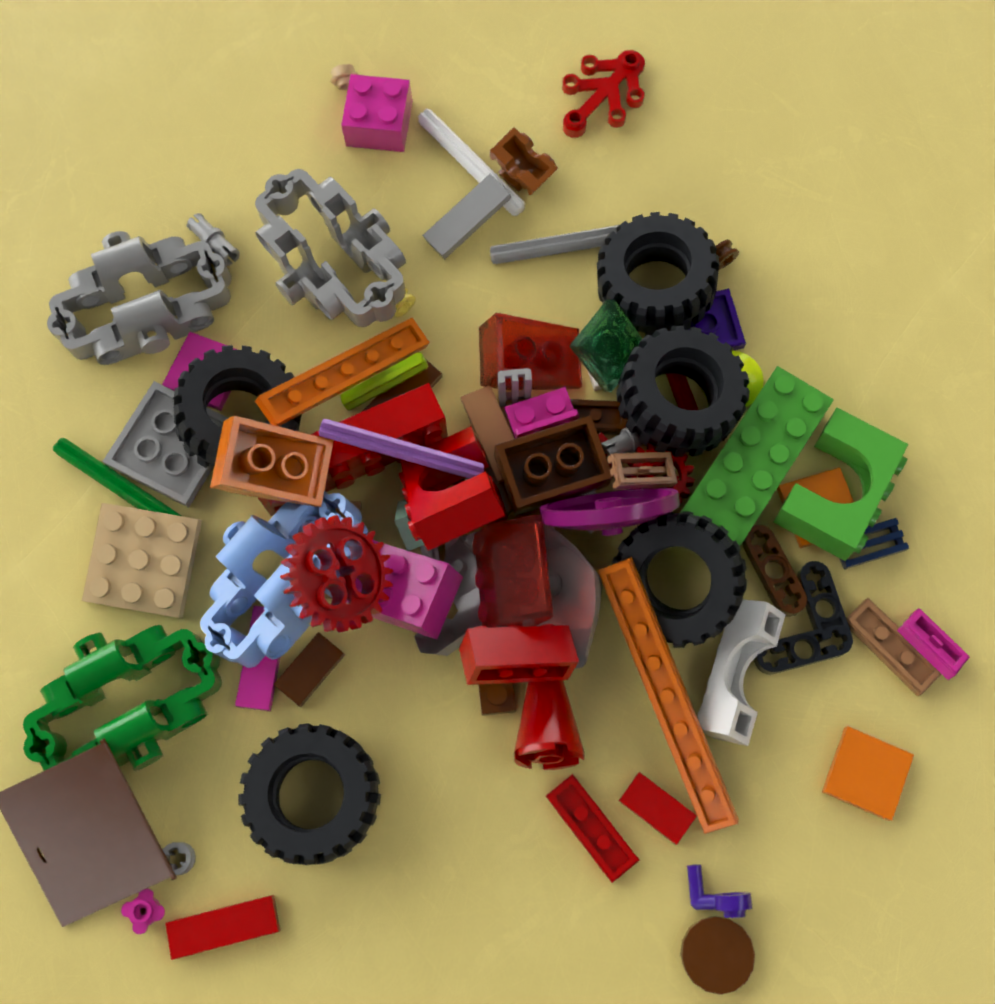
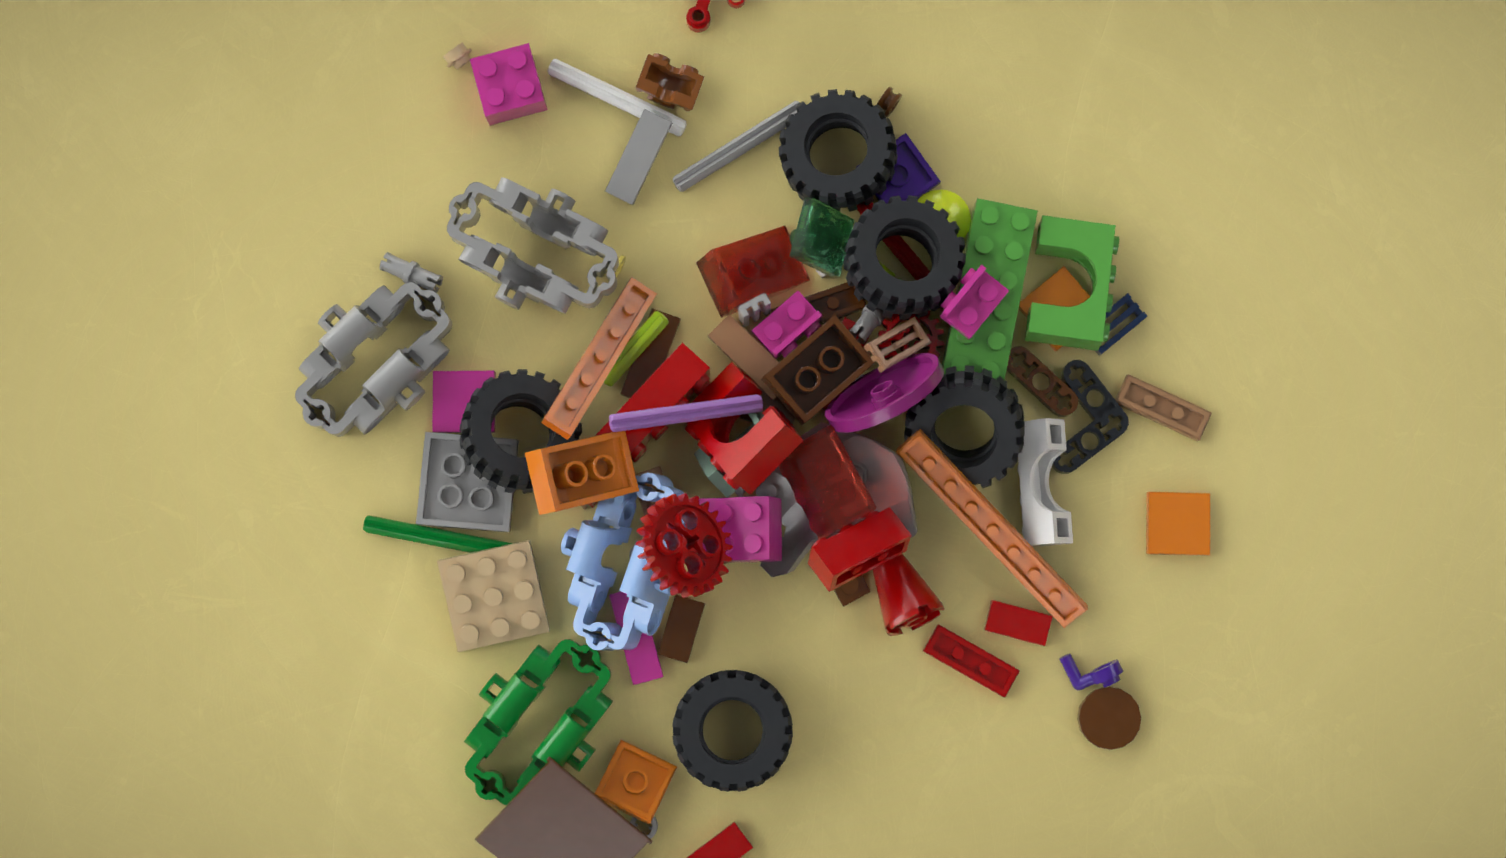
camera: 25 degrees left, 10 degrees up
dark pink tile [897,608,970,680] -> none
none -> orange tile [595,740,677,825]
none -> dark pink bracket [940,265,1009,340]

